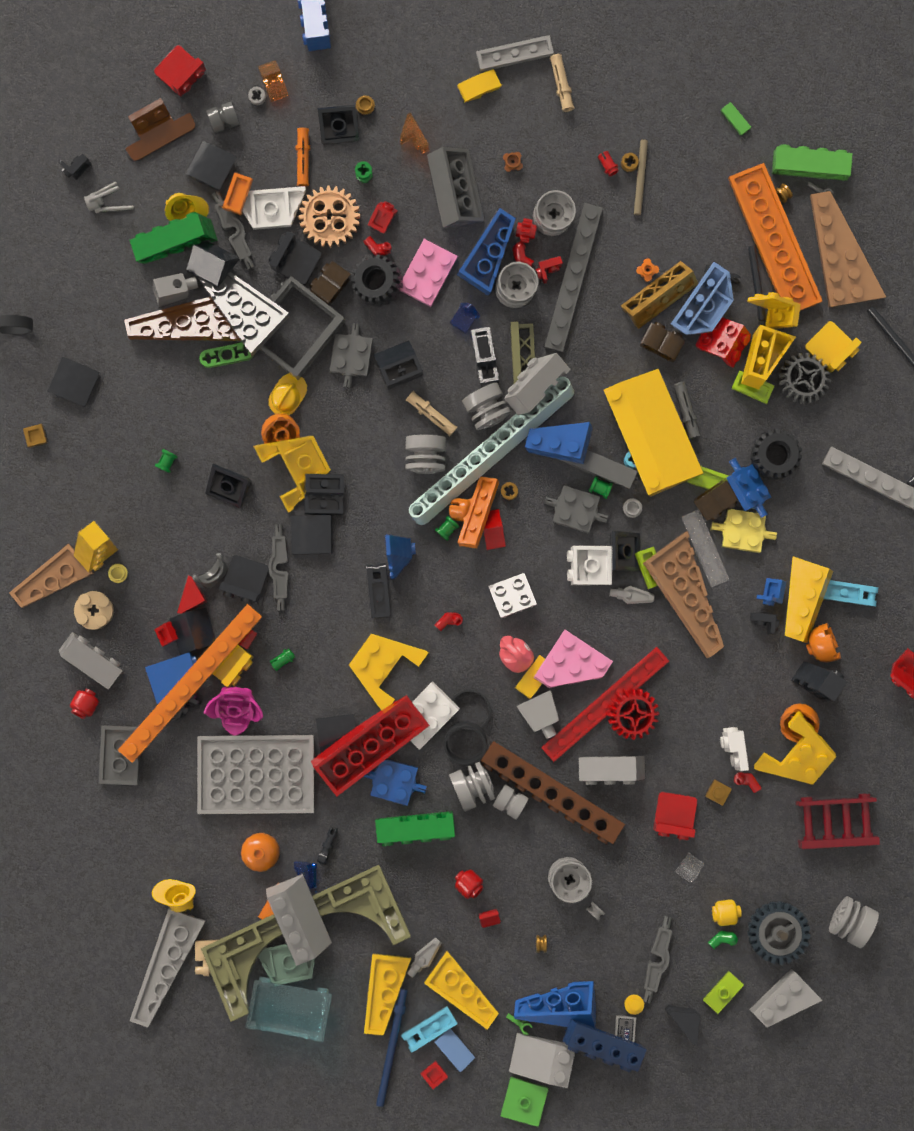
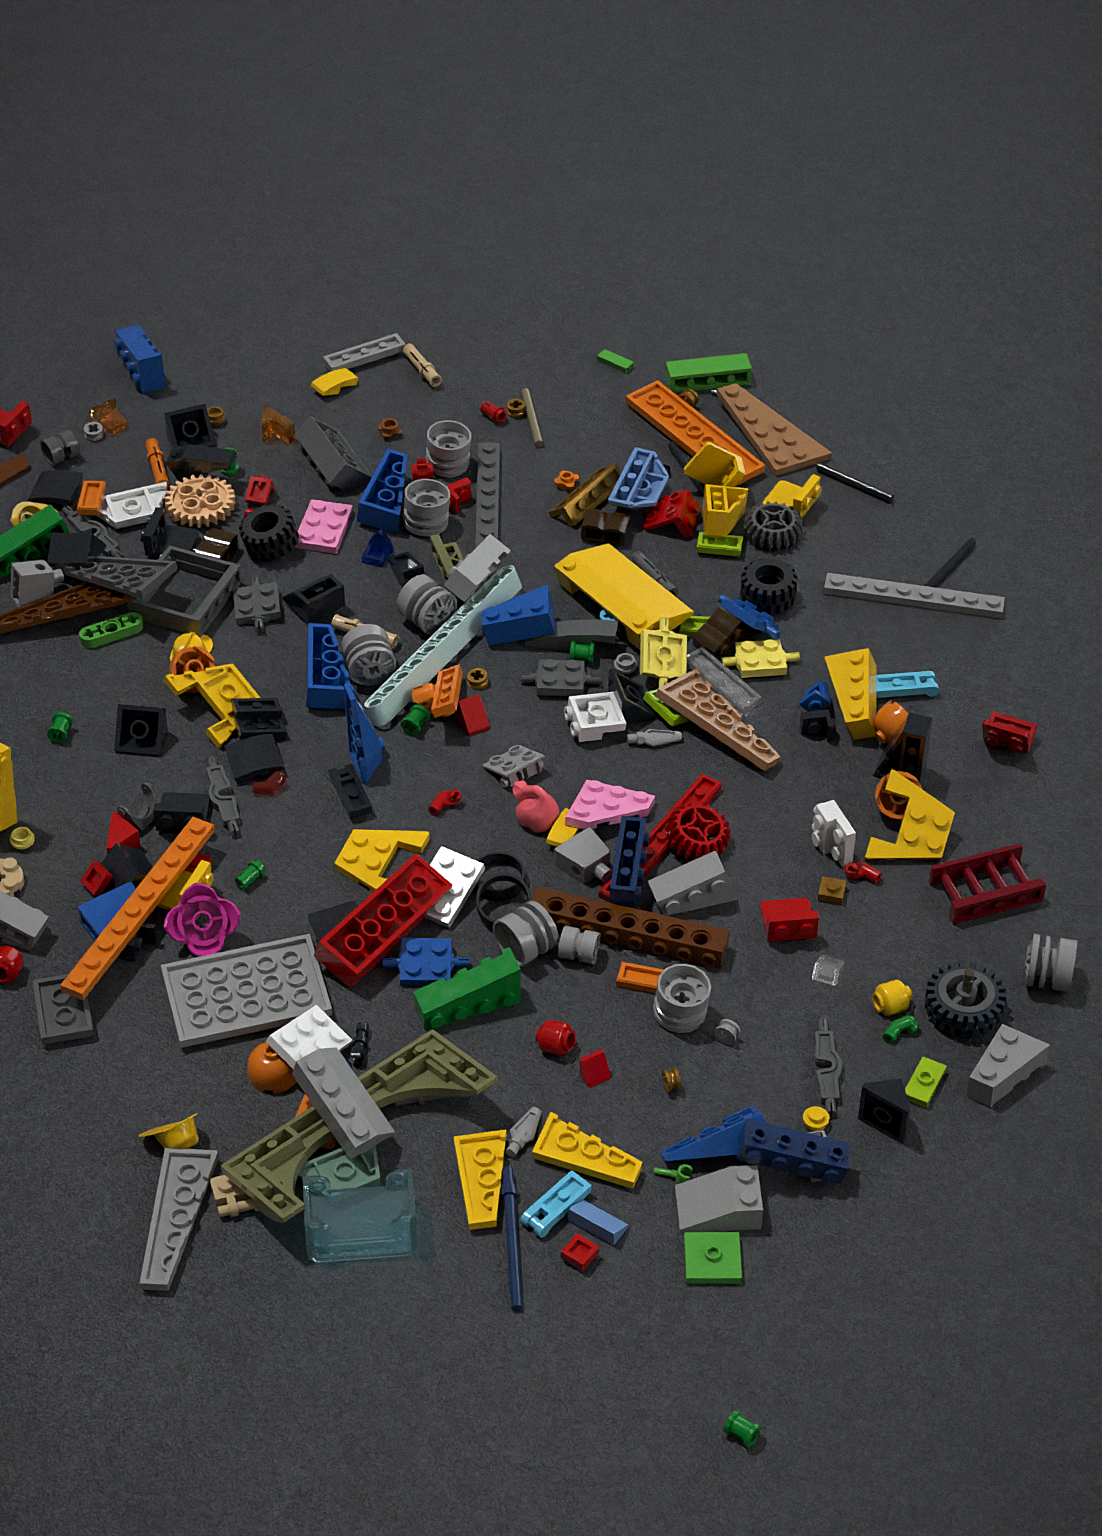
camera: 15 degrees left, 40 degrees down
none -> black slope [165,444,237,482]
none -> clear red arm [253,771,286,793]
none -> white plate [266,1005,353,1069]
none -> blue wedge [306,623,355,710]
none -> dark blue brick [610,816,650,908]
none -> orange tile [616,962,664,994]
none -> light yellow plate [640,616,687,688]

